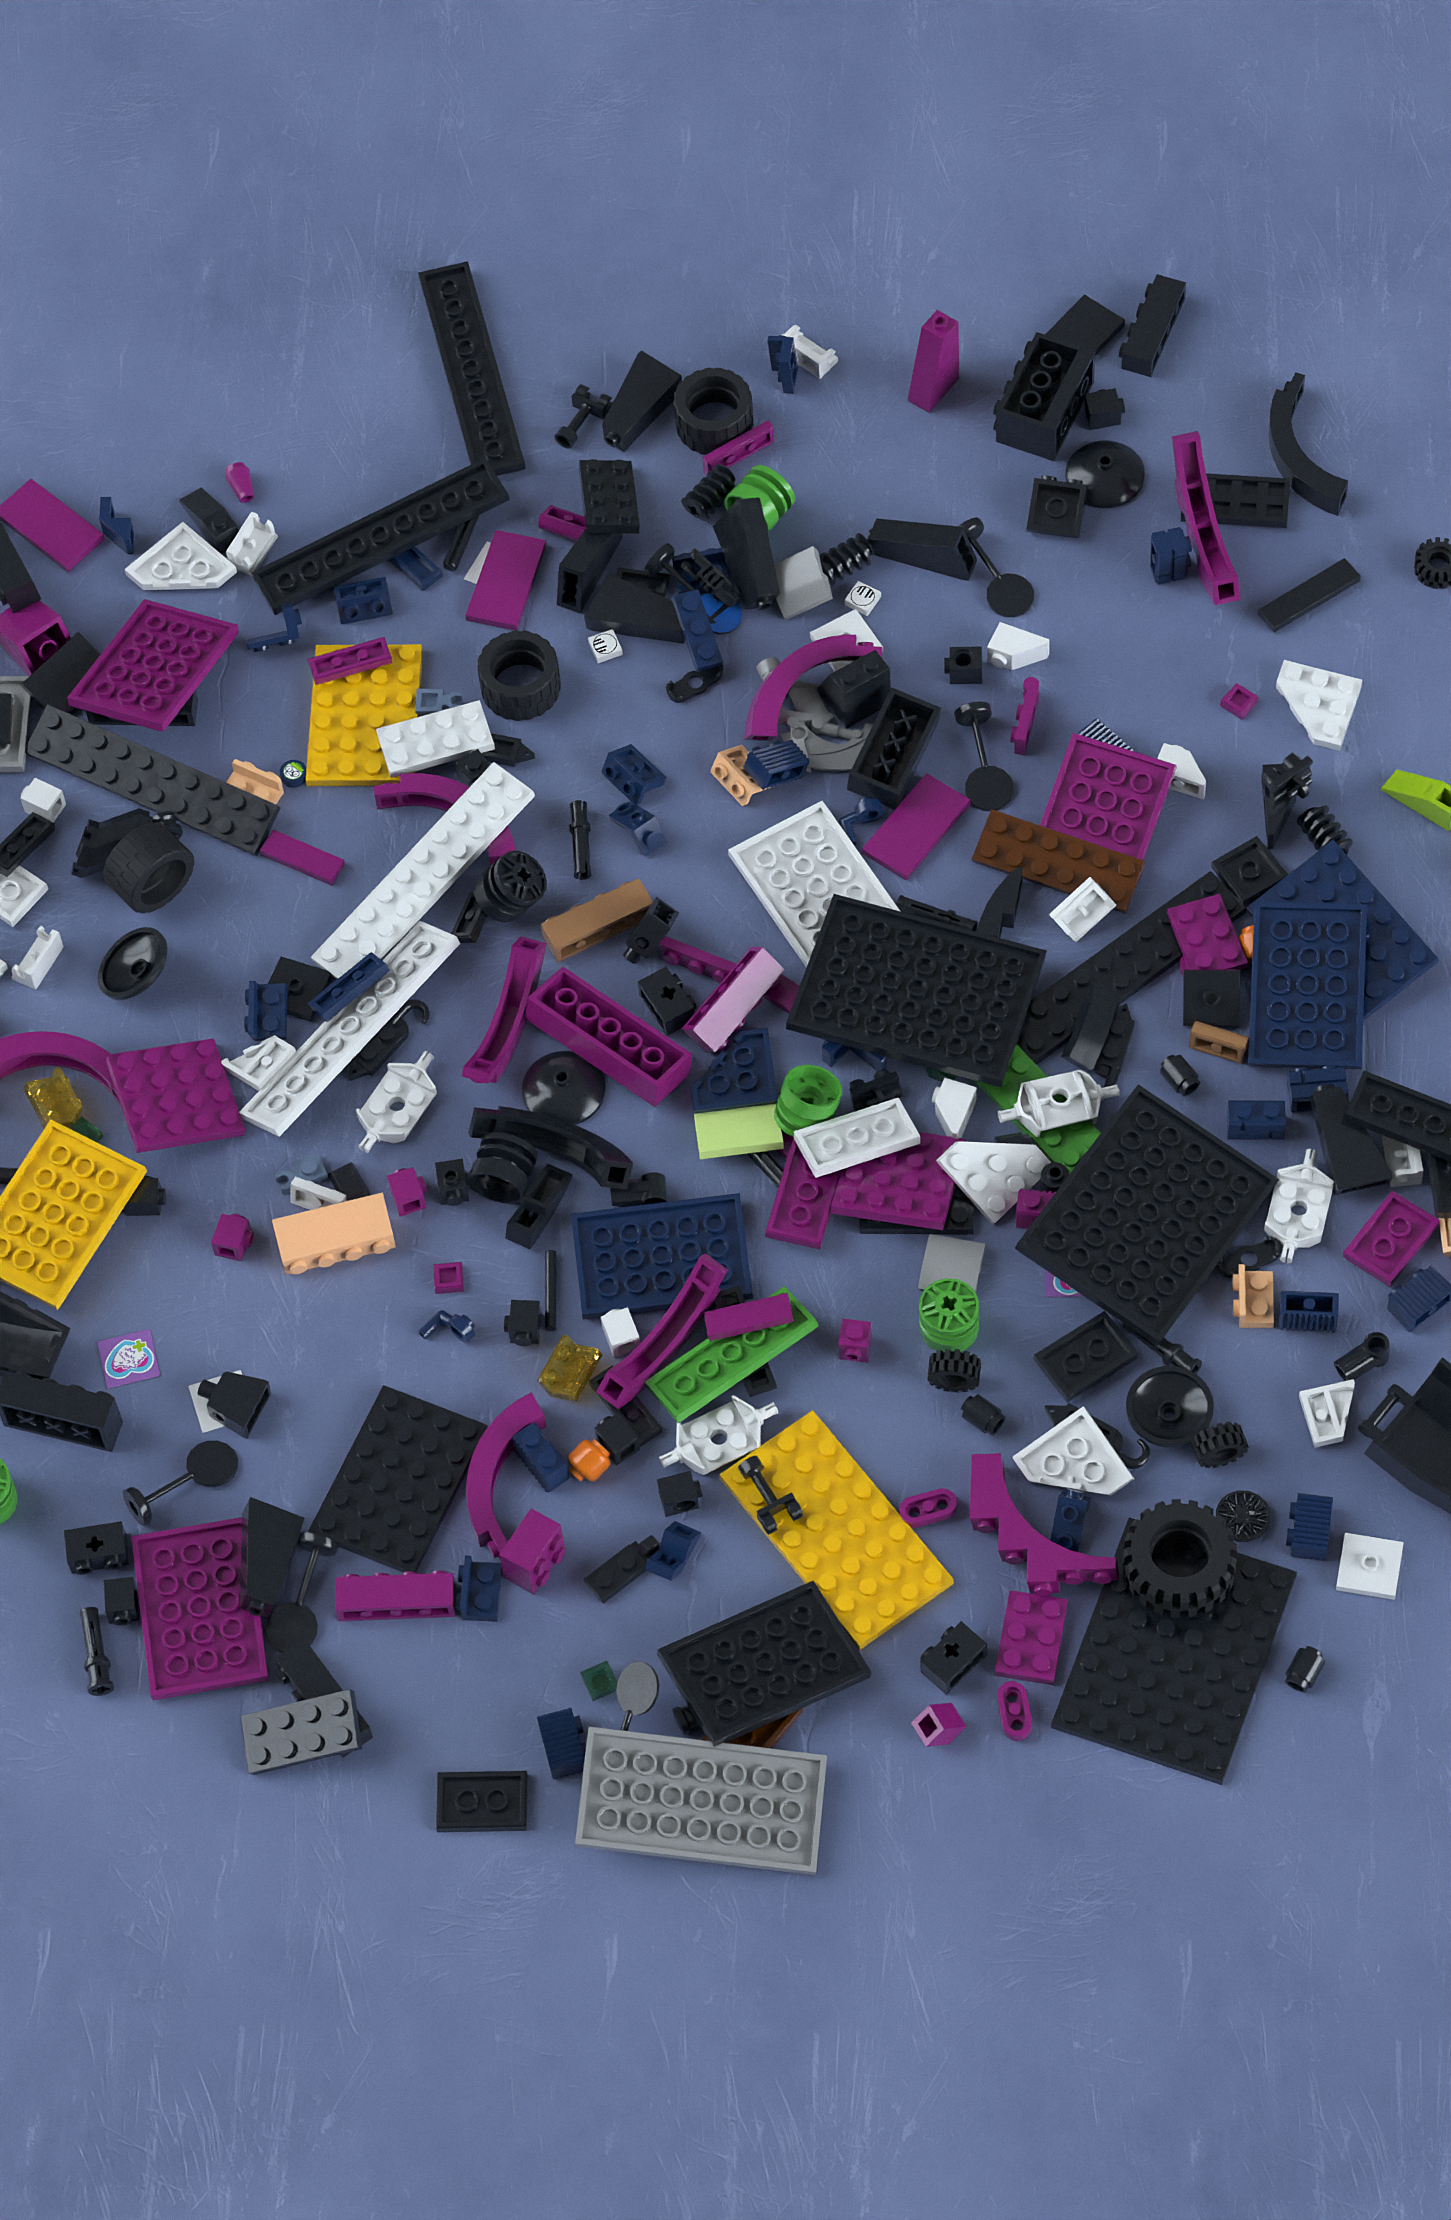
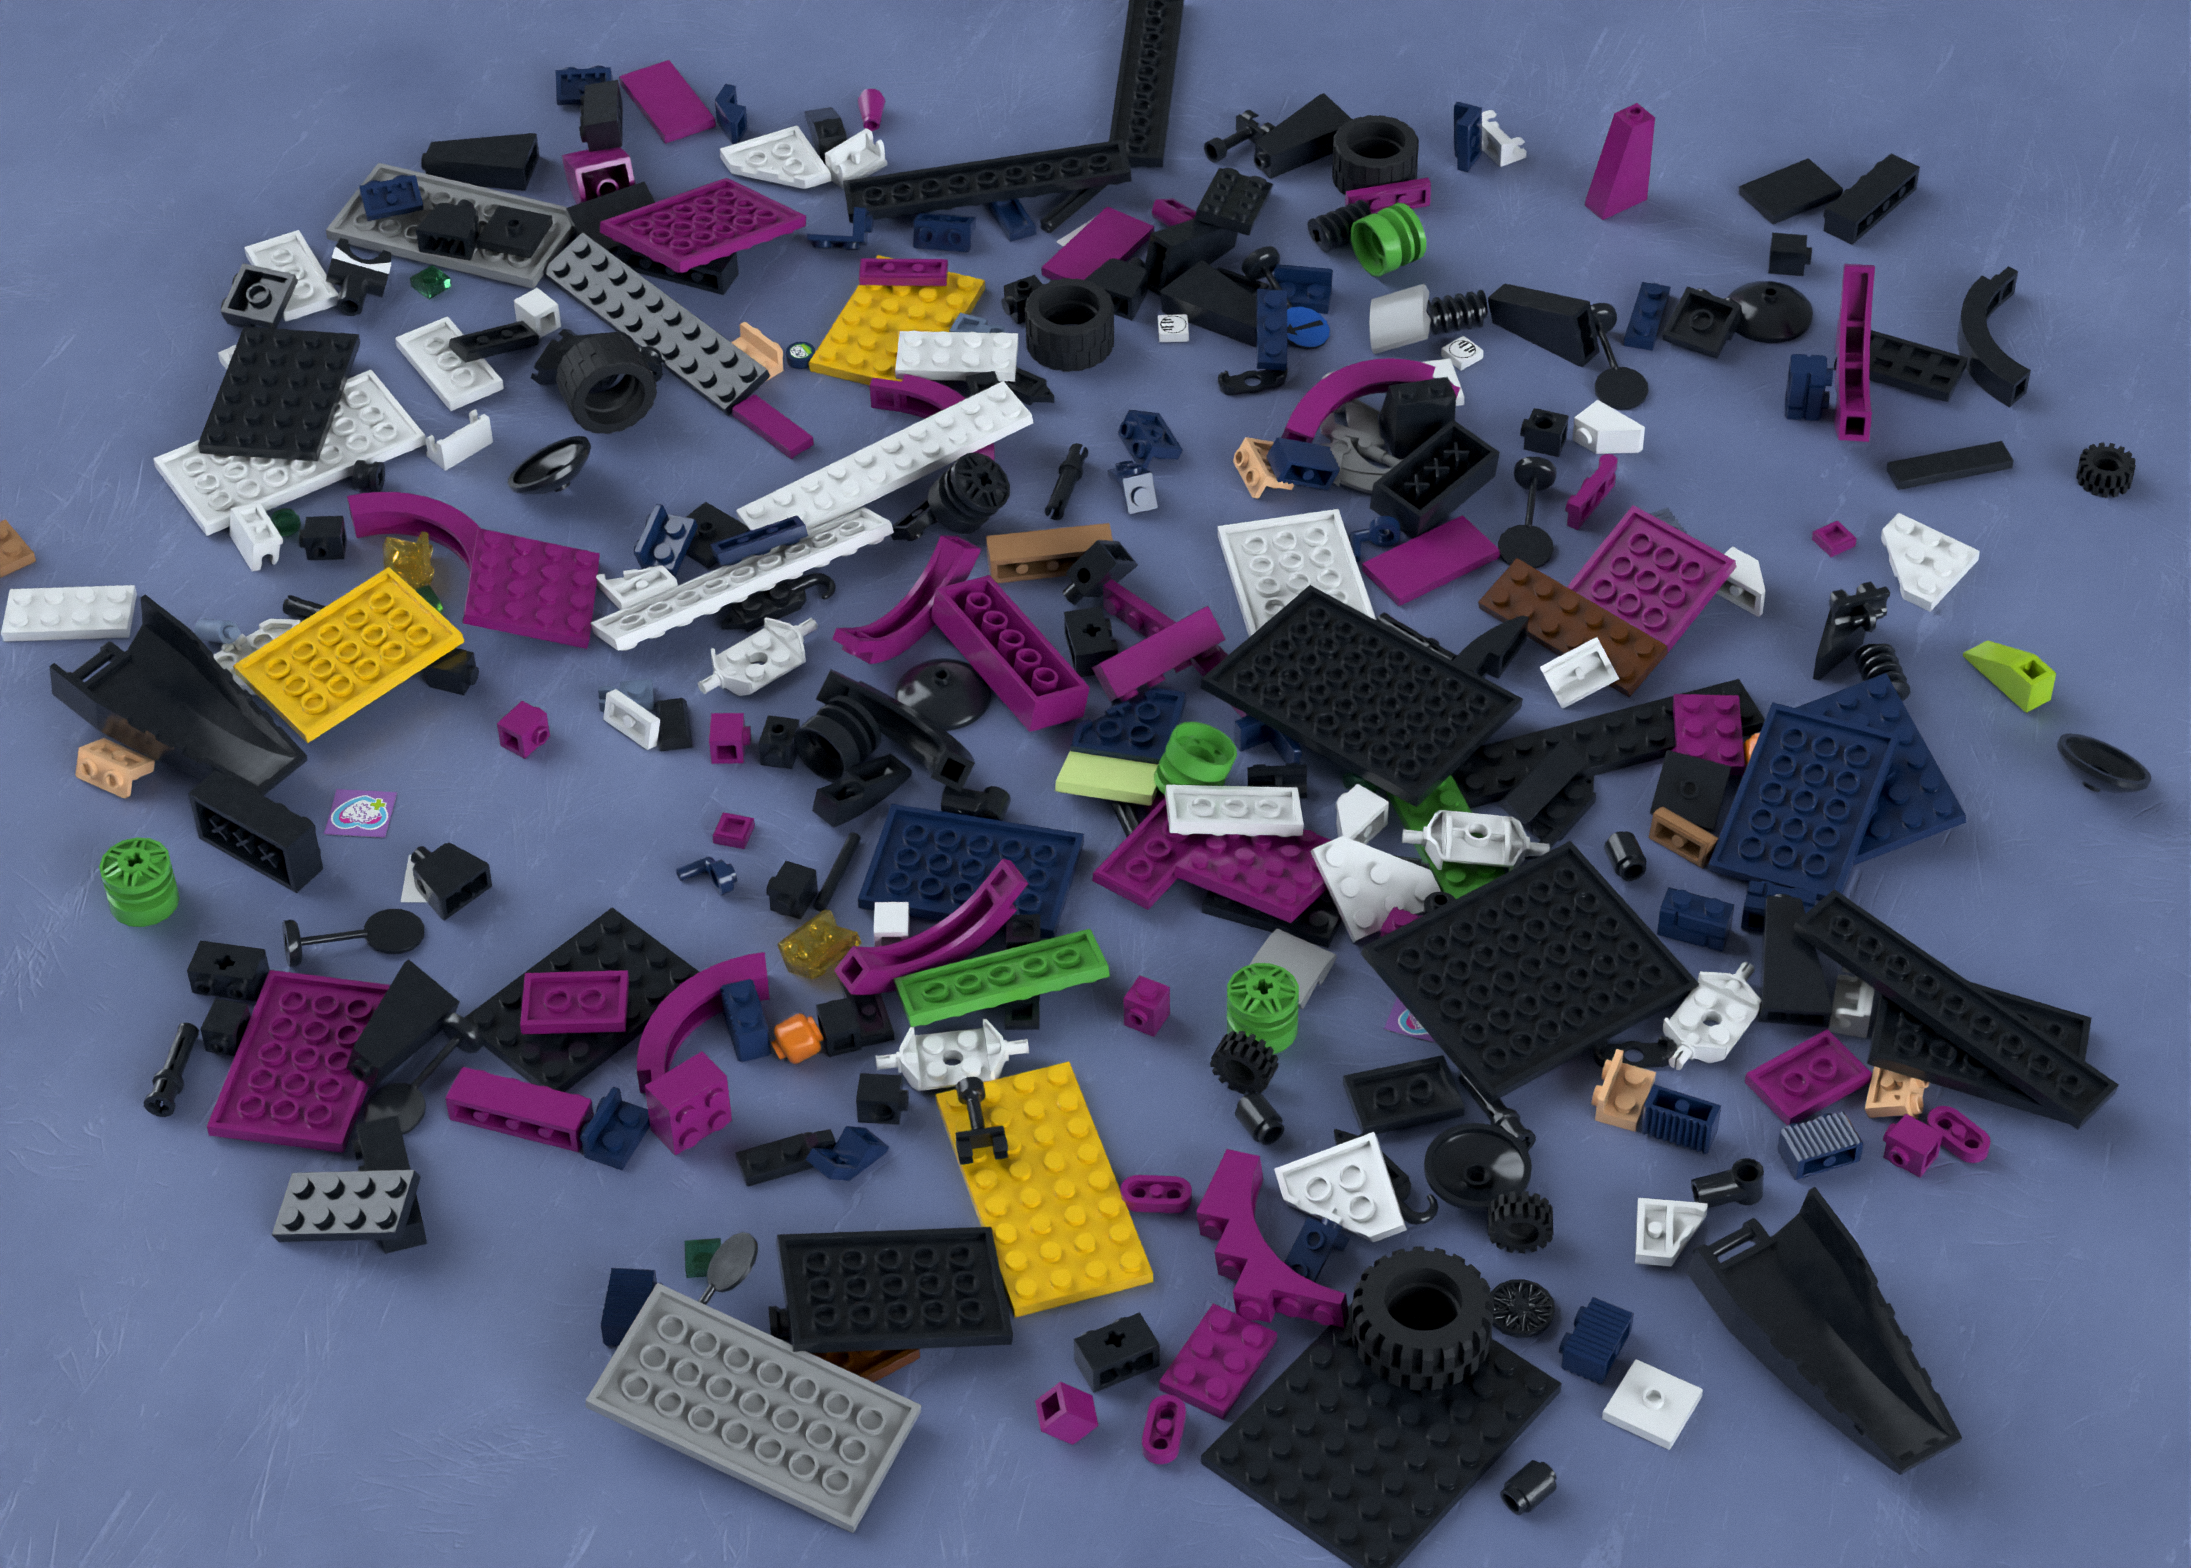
camera: 15 degrees right, 15 degrees down
light nougat slope [272,1192,396,1275] -> none
black tile [436,1771,528,1833] -> none
black hinge [681,548,742,607] -> none
magenta tile [704,1293,794,1341] -> none
black slope [713,497,780,610] -> none
black brick [993,332,1095,461] -> none
black plate [1211,836,1288,905] -> none
none -> magenta plate [520,970,629,1034]
none -> black brick [1001,275,1043,324]
none -> black torso [1085,257,1148,321]
none -> dark blue plate [1624,282,1671,351]

